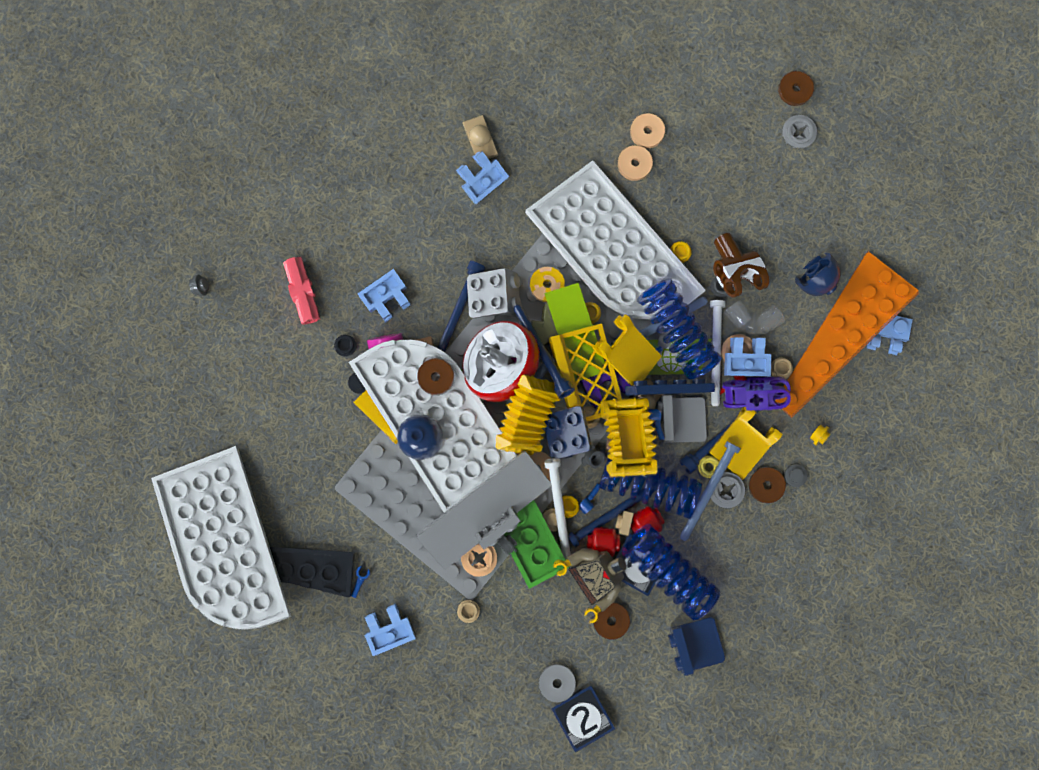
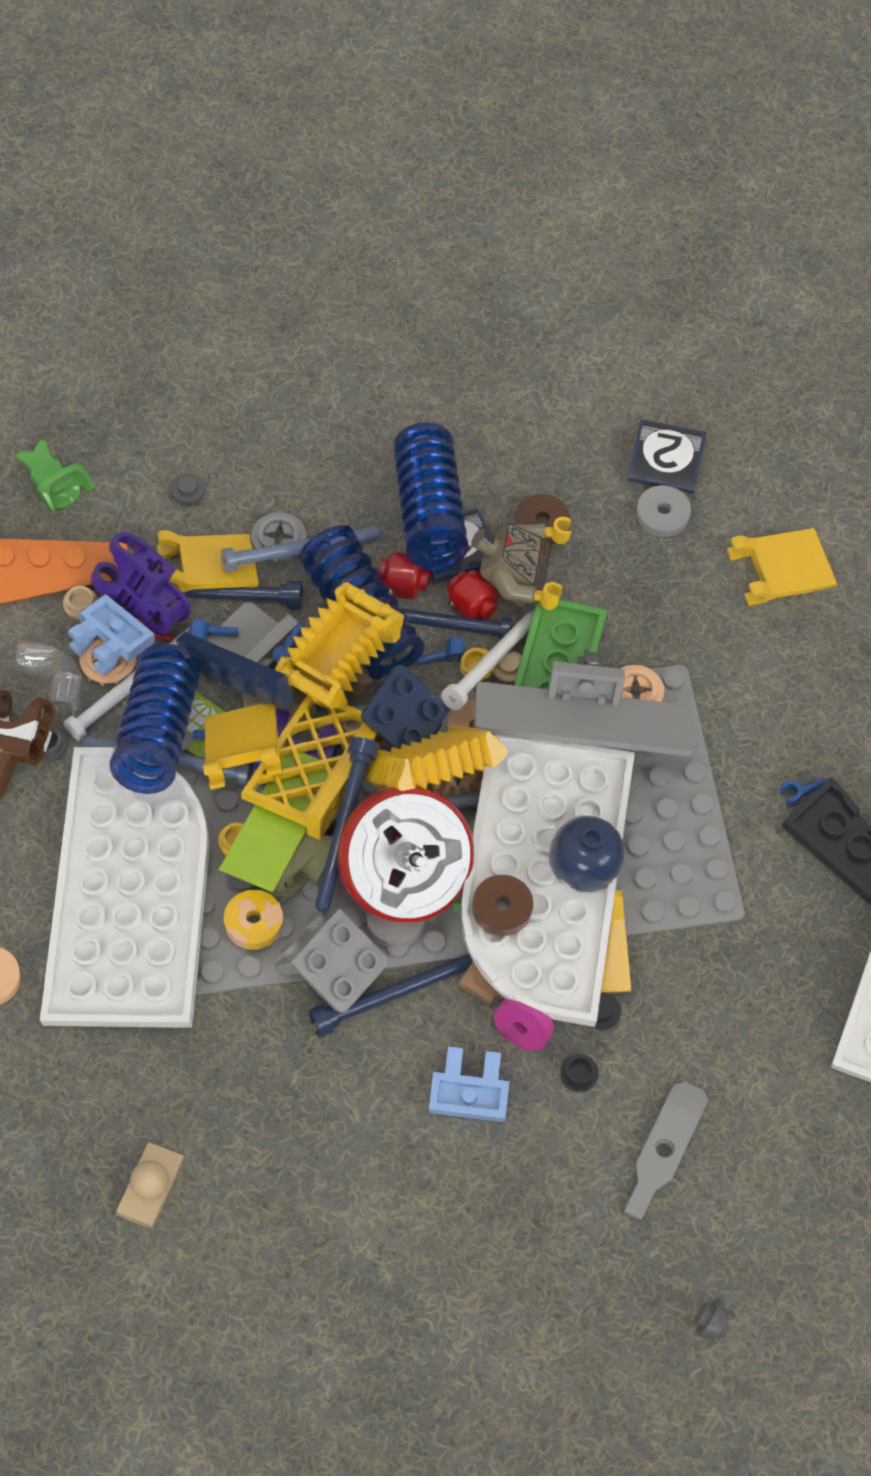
camera: 145 degrees left, 20 degrees down
coral piece [283,257,320,325] -> none
light blue plate [365,604,416,656] -> none
light blue plate [456,151,509,204] -> none
tan plate [457,600,480,623] -> none
tan plate [615,511,633,536] -> none
dark blue bracket [668,617,725,676] -> none
yellow plate [670,241,691,263] -> none
light yellow plate [698,456,719,478] -> none
reddish brown piece [749,467,786,503] -> none
yellow plate [810,424,831,446] -> none
none -> bright green hair [16,440,94,513]
none -> blue hand [188,619,238,640]
none -> light grey piece [624,1082,709,1221]
none -> yellow flag [726,528,837,606]

